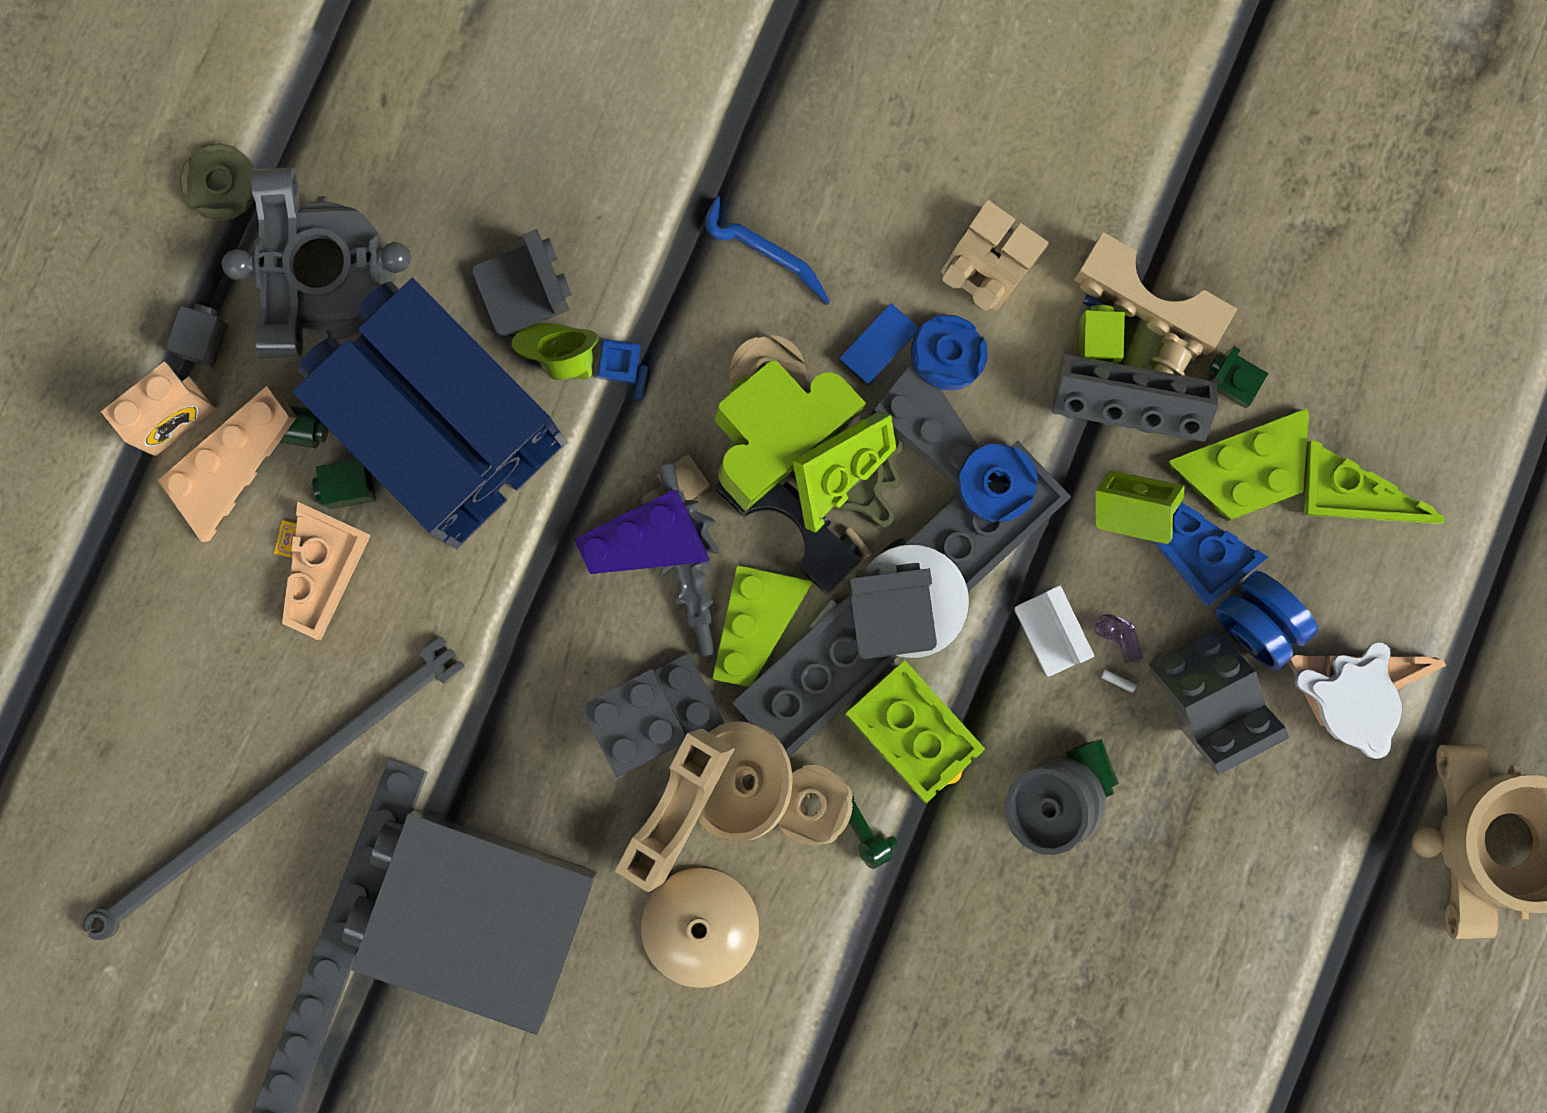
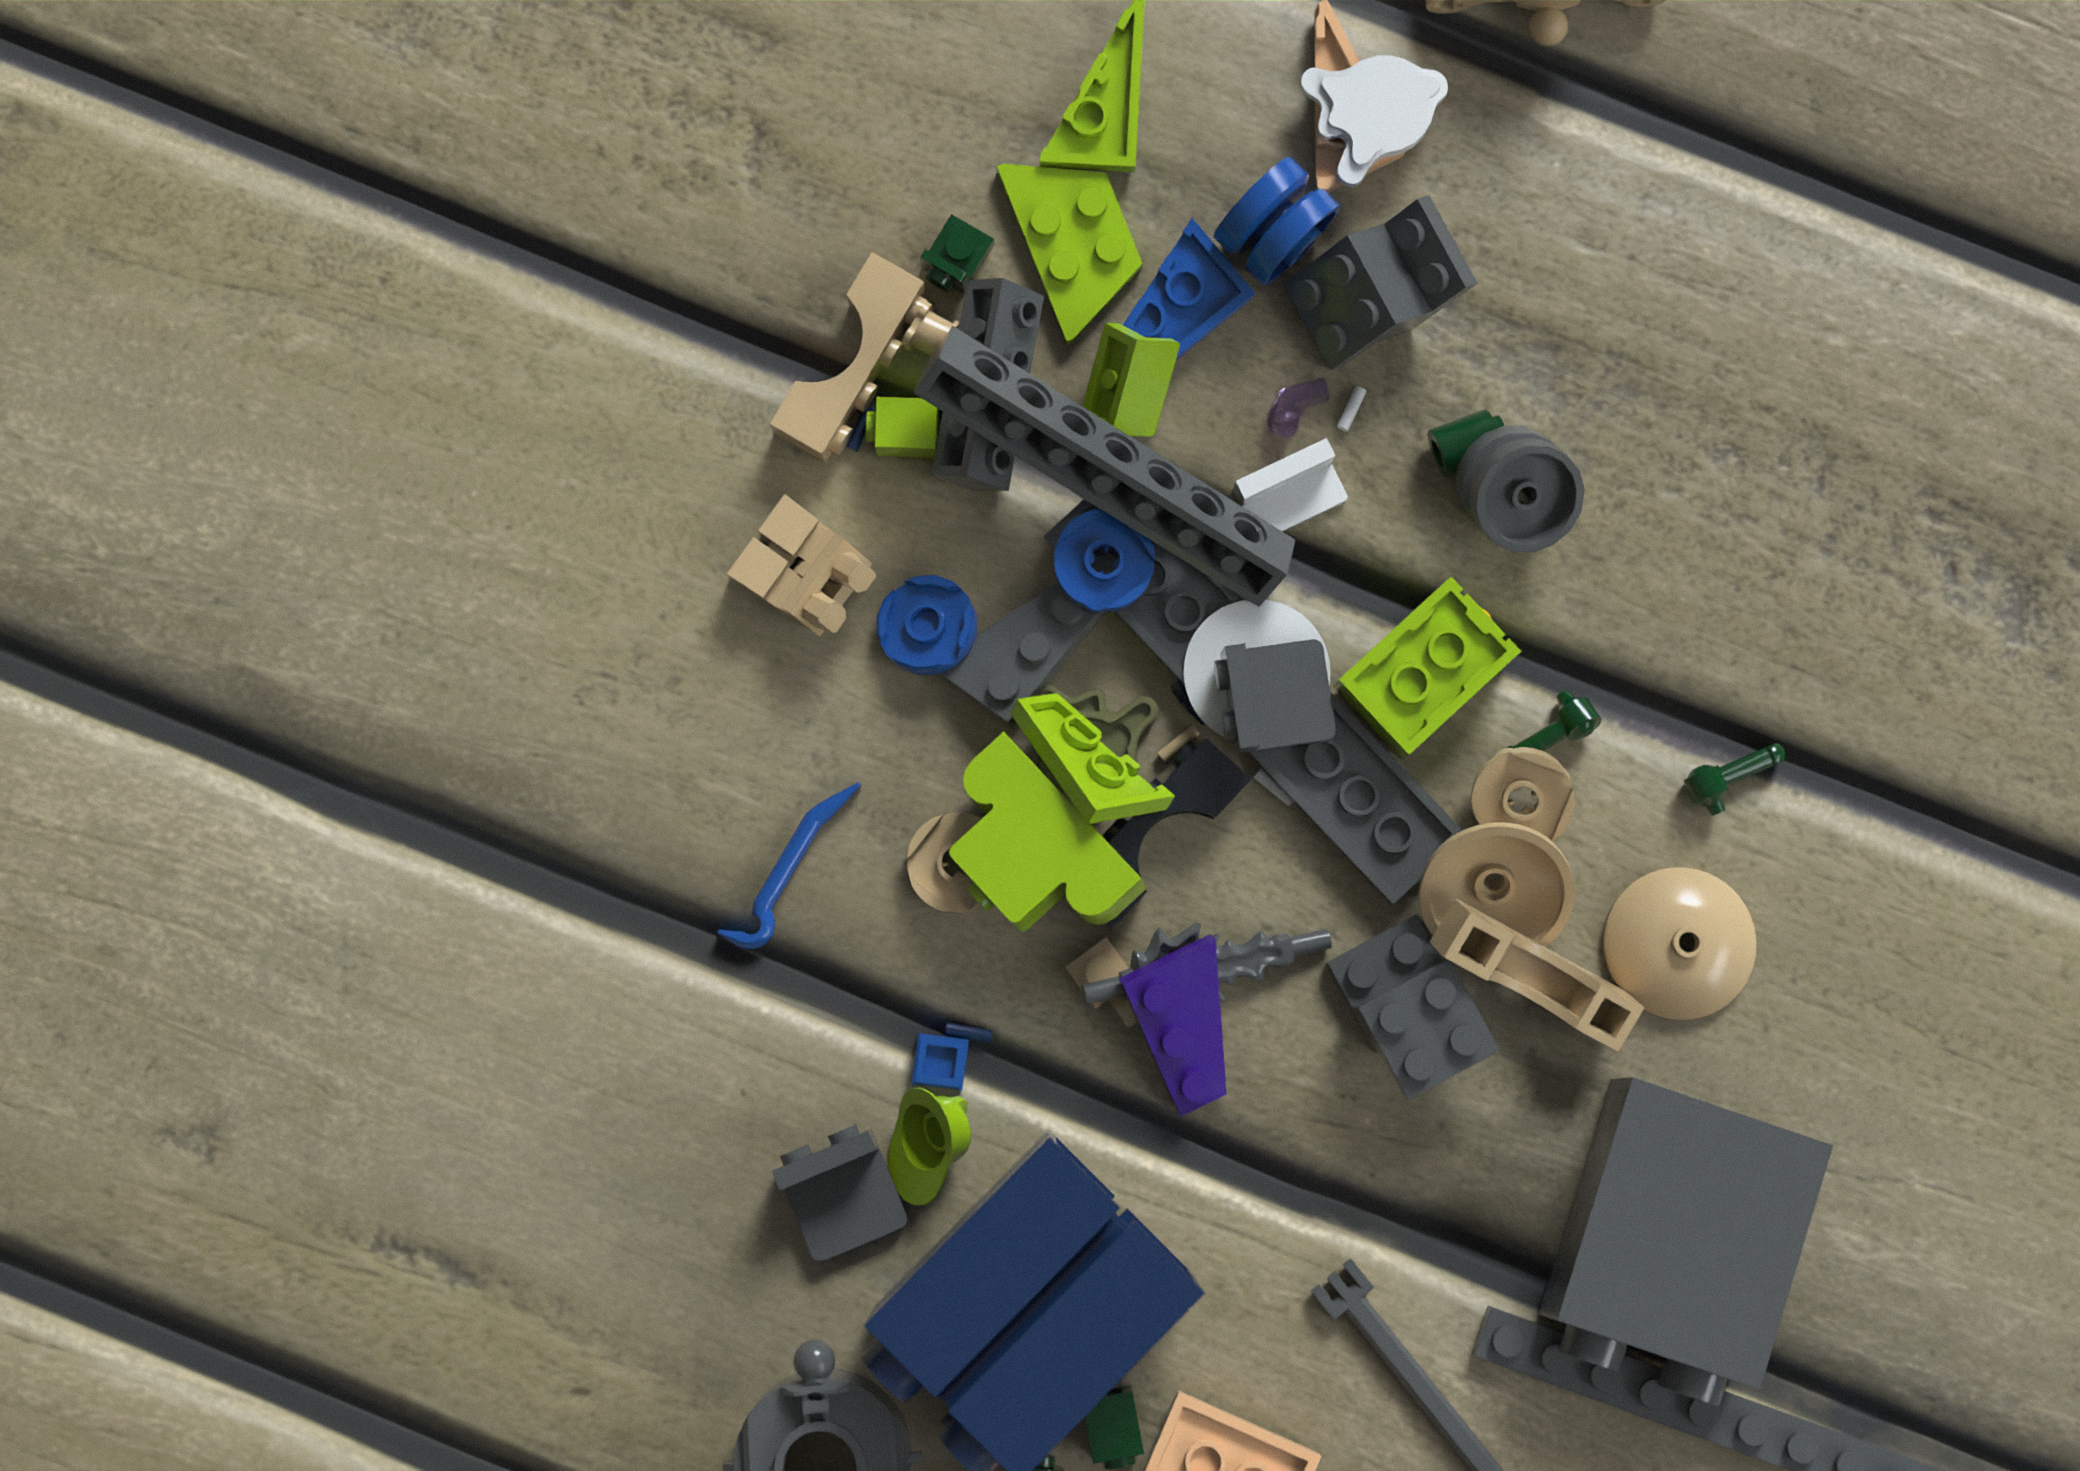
camera: 90 degrees left, 0 degrees up
lime wing [713,565,813,687] -> none
blue tile [839,303,919,386] -> none
none -> dark grey brick [914,325,1295,607]
none -> dark green piece [1683,743,1786,816]

